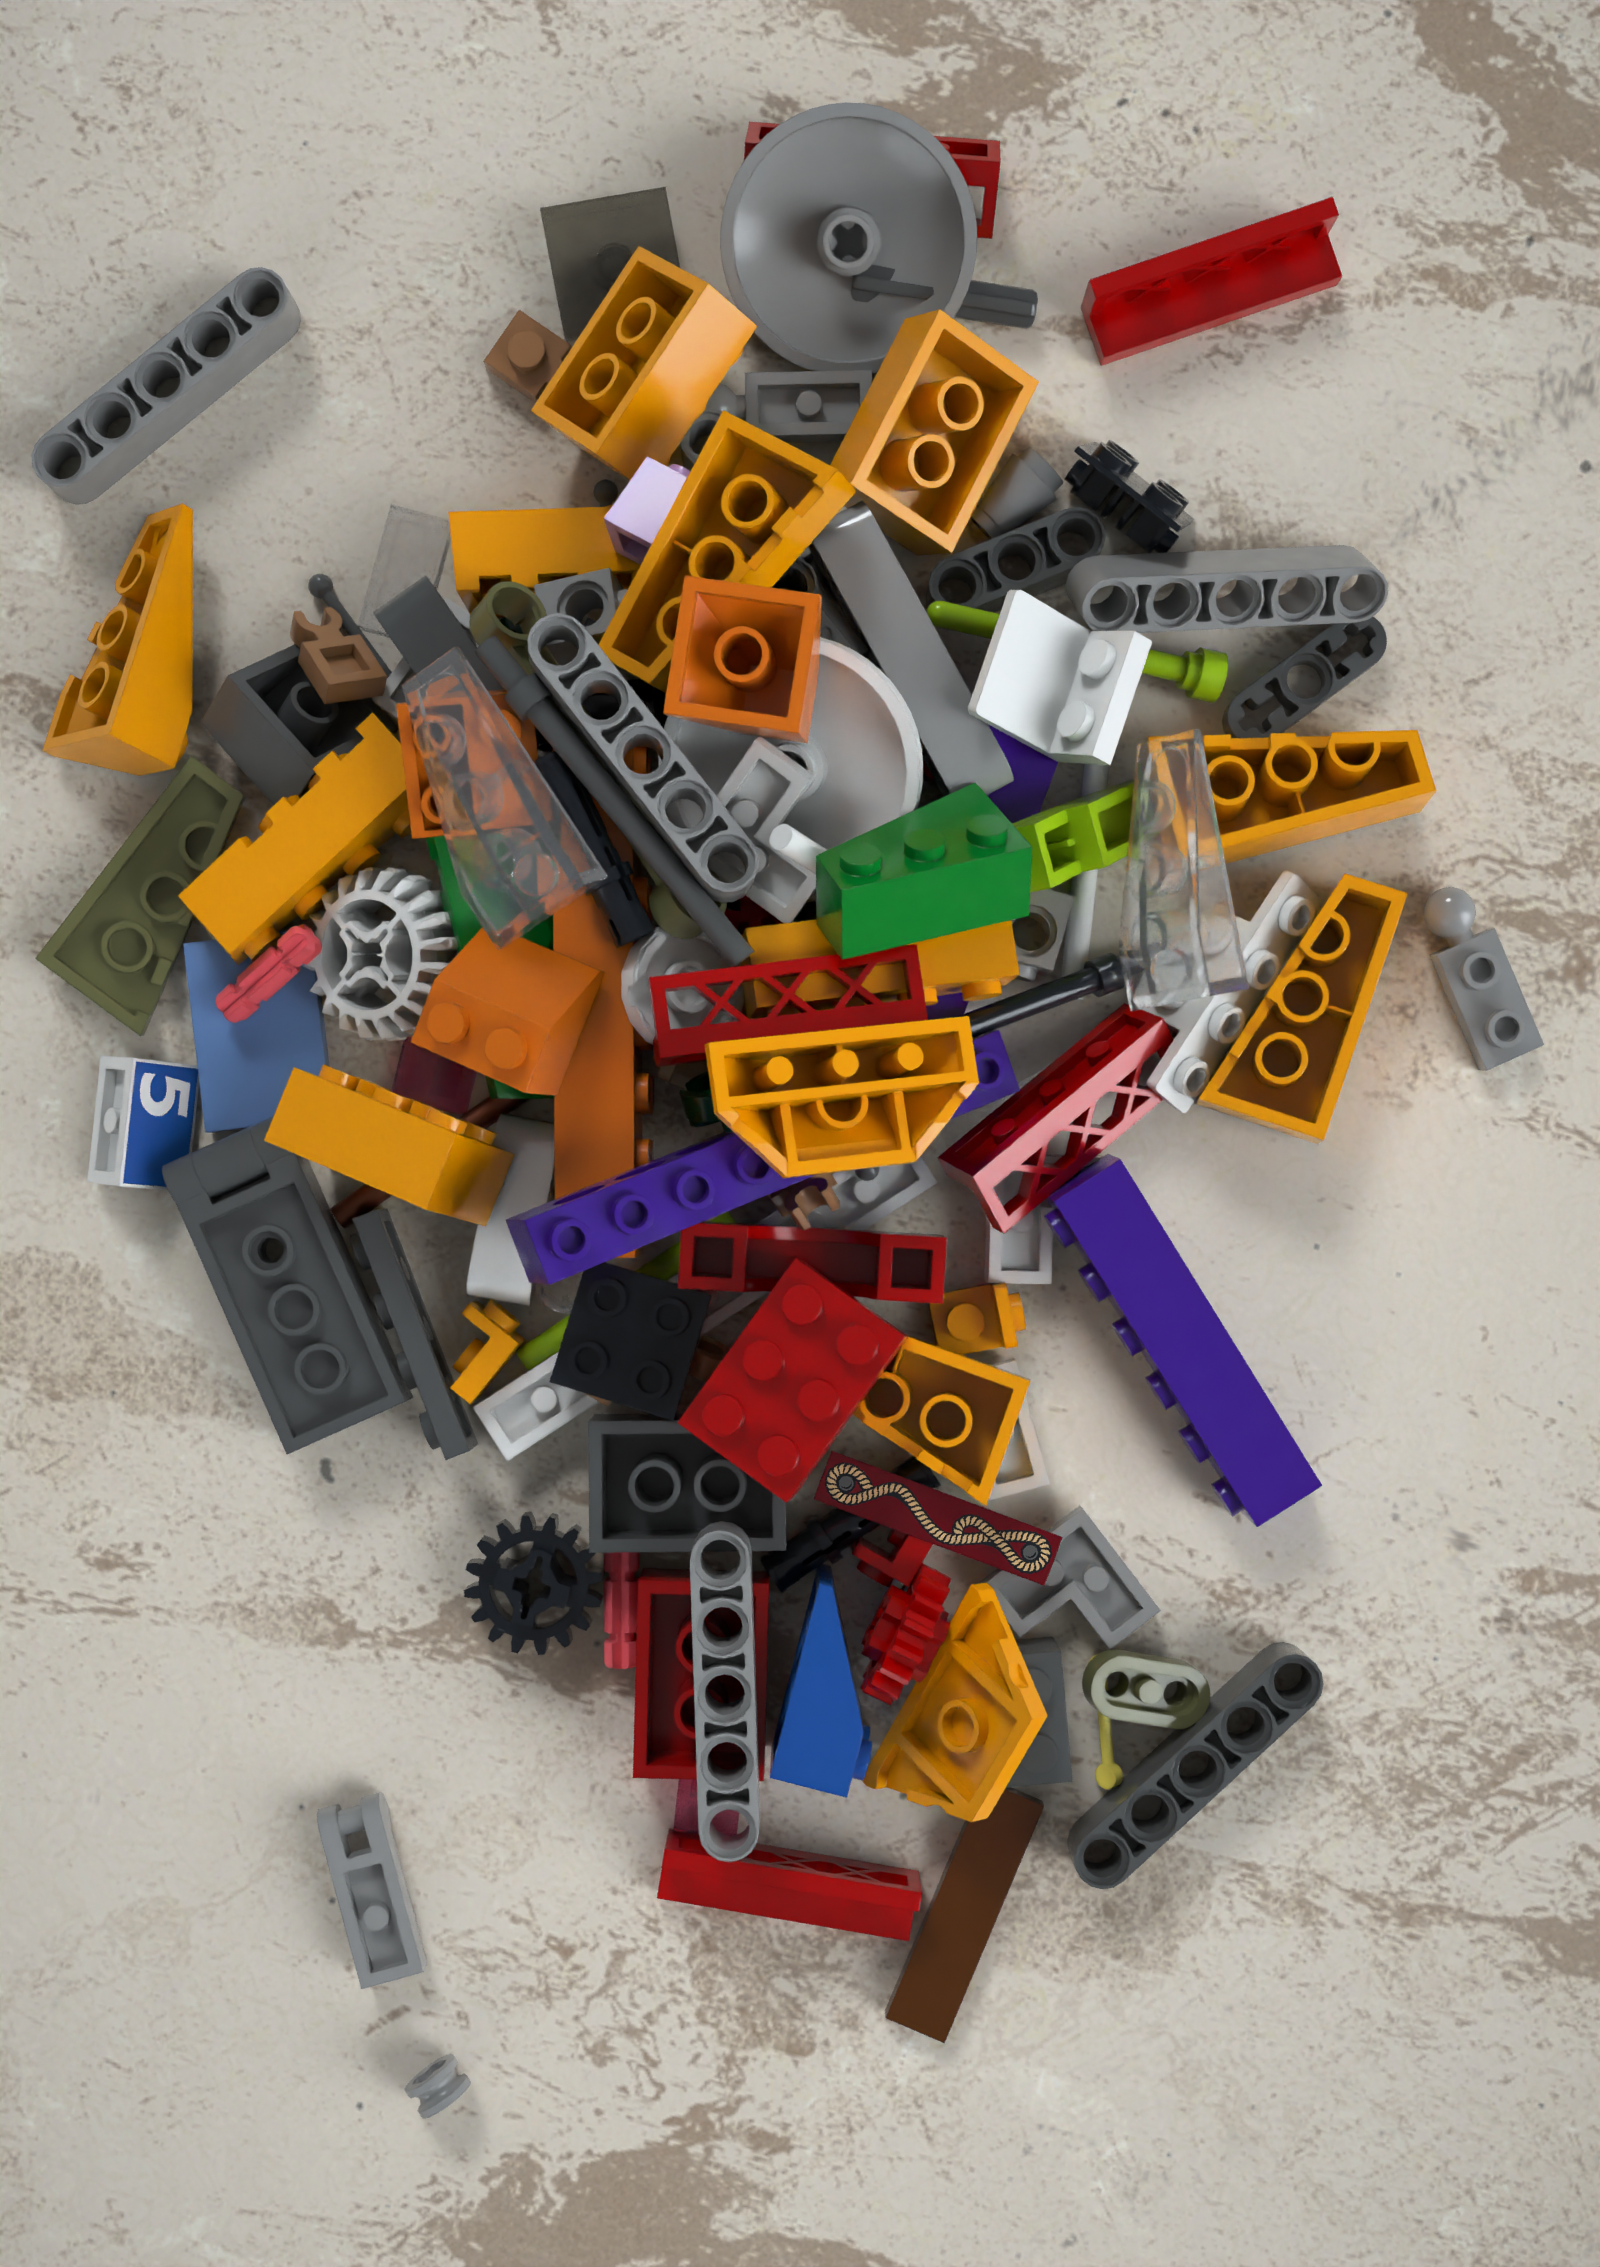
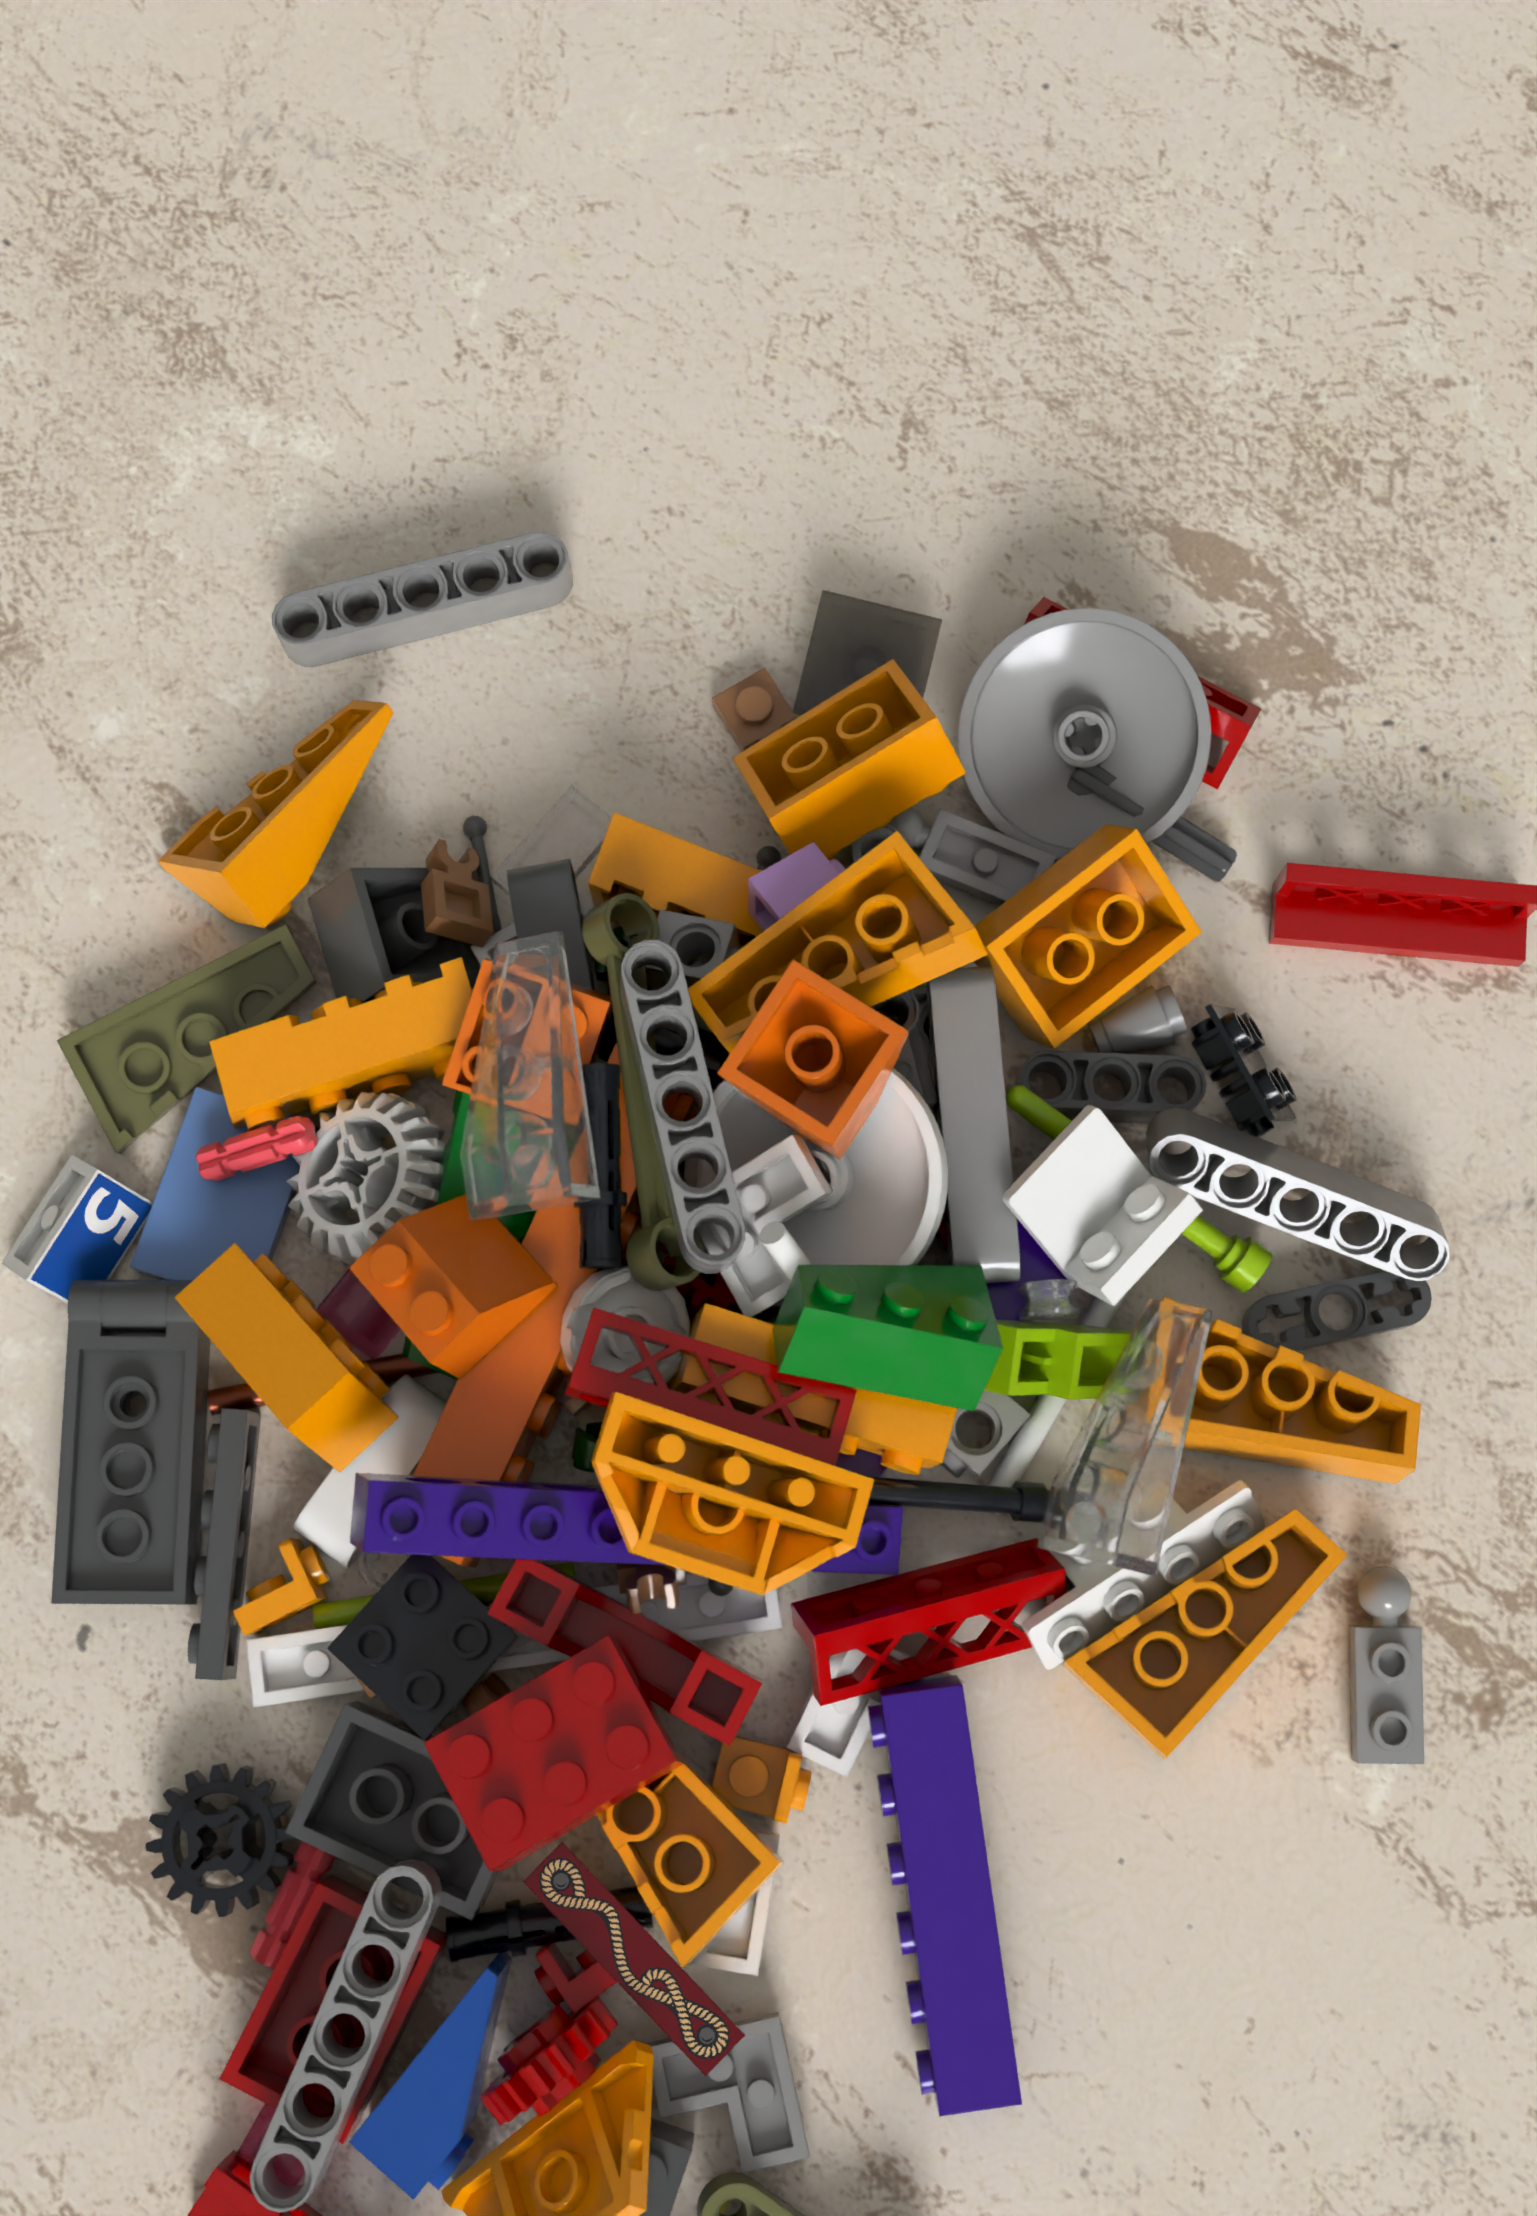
camera: 25 degrees right, 10 degrees down
dark grey bar [475,635,754,967] -> none
none -> clear bush [1017,1279,1079,1320]

